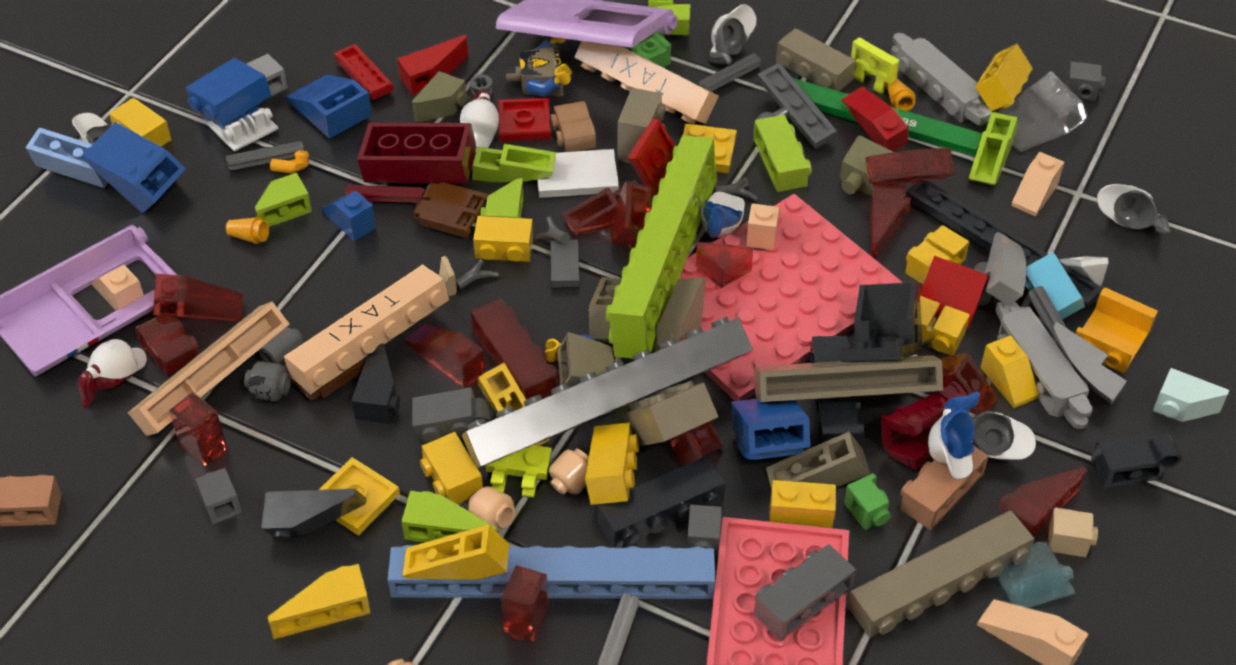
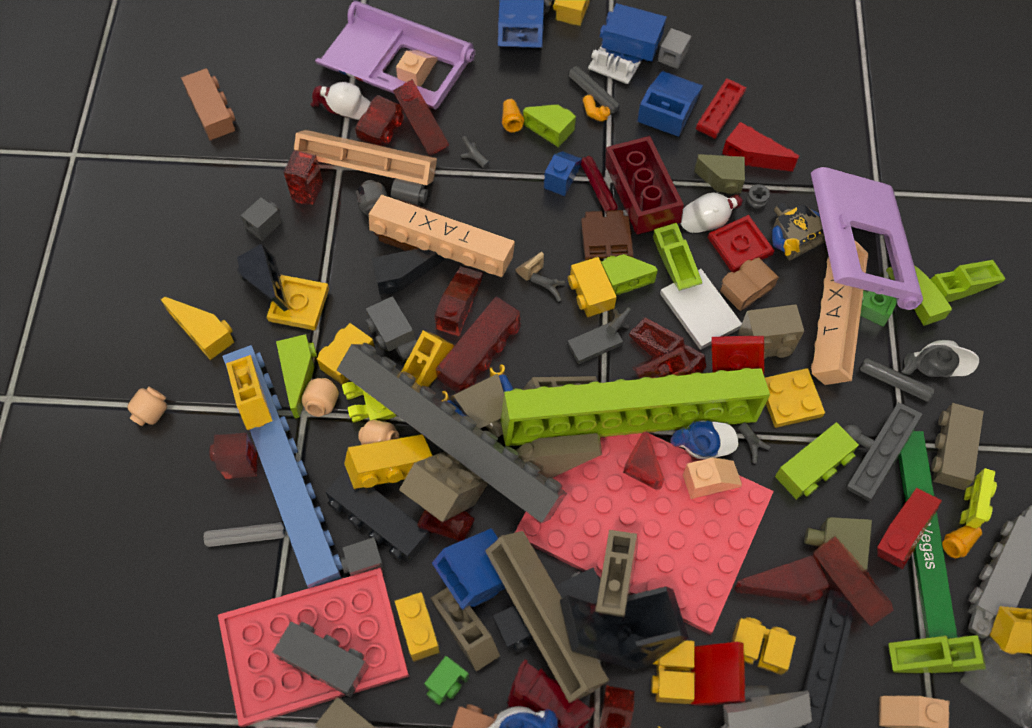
camera: 65 degrees right, 15 degrees up
none -> dark grey bar [461,136,490,168]
none -> dark tan slope [596,530,638,617]

